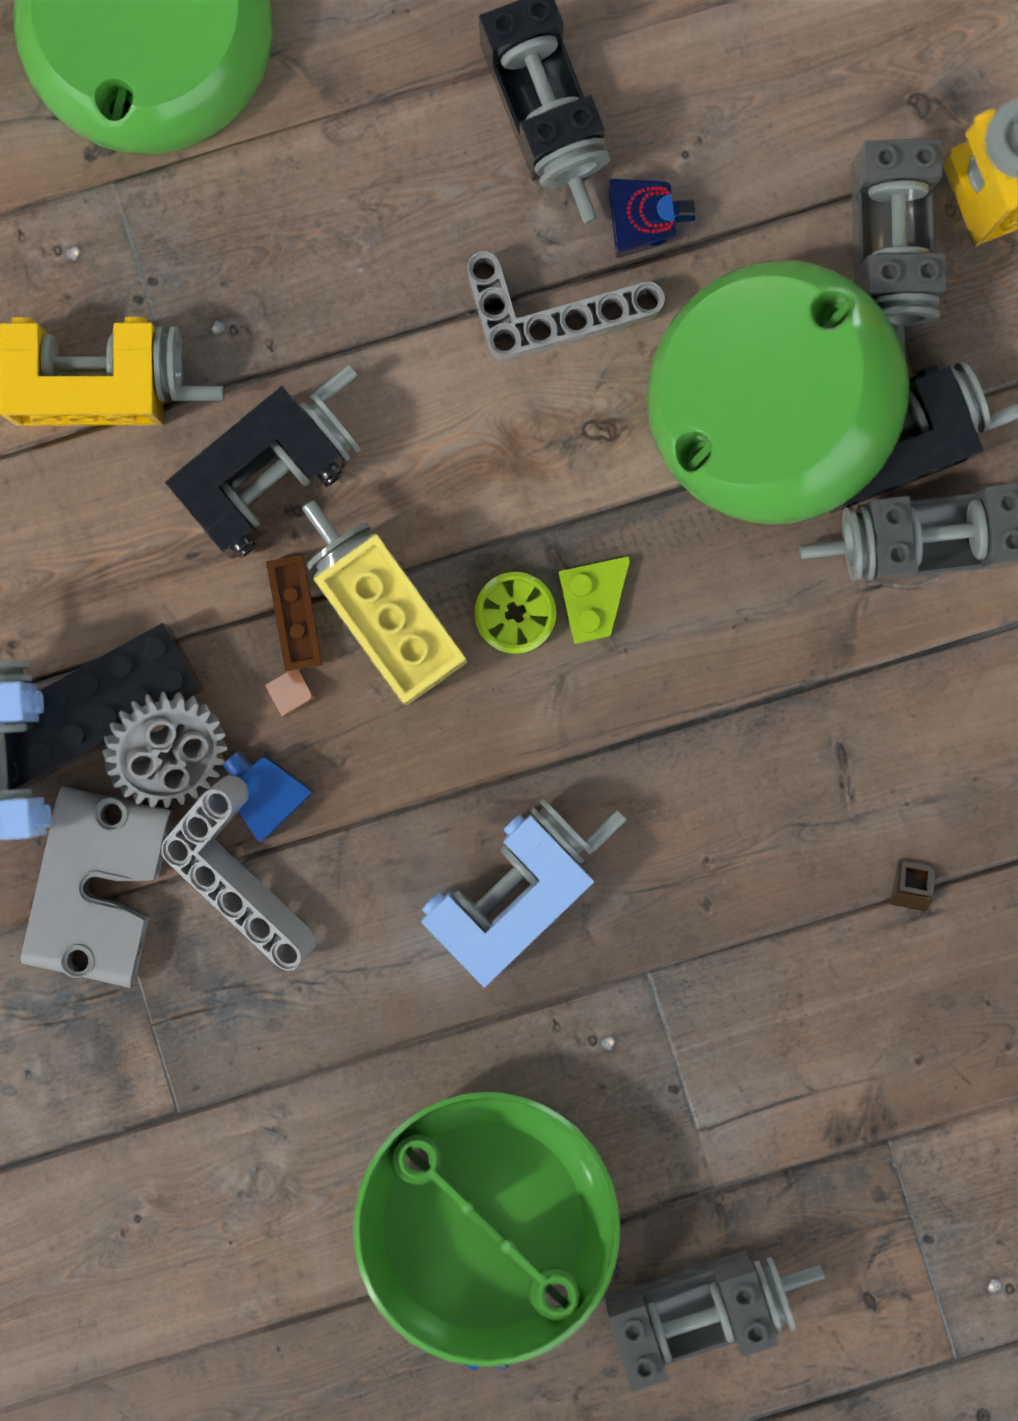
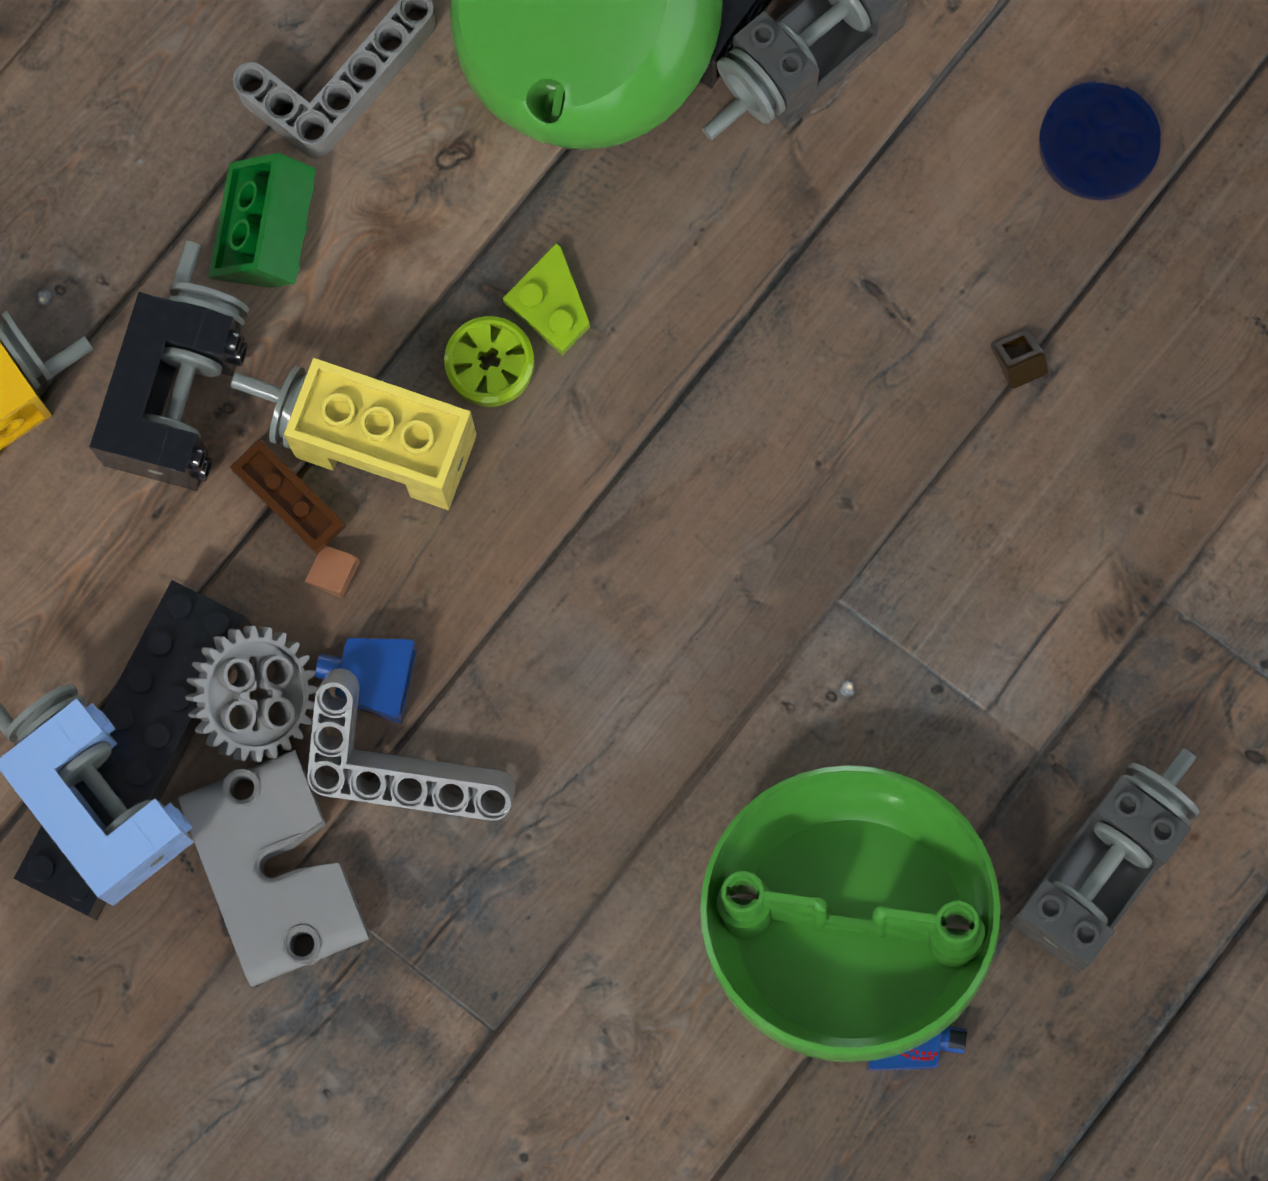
camera: 30 degrees left, 10 degrees down
light blue piece [421,797,627,988] -> none
none -> green slope [208,153,316,288]

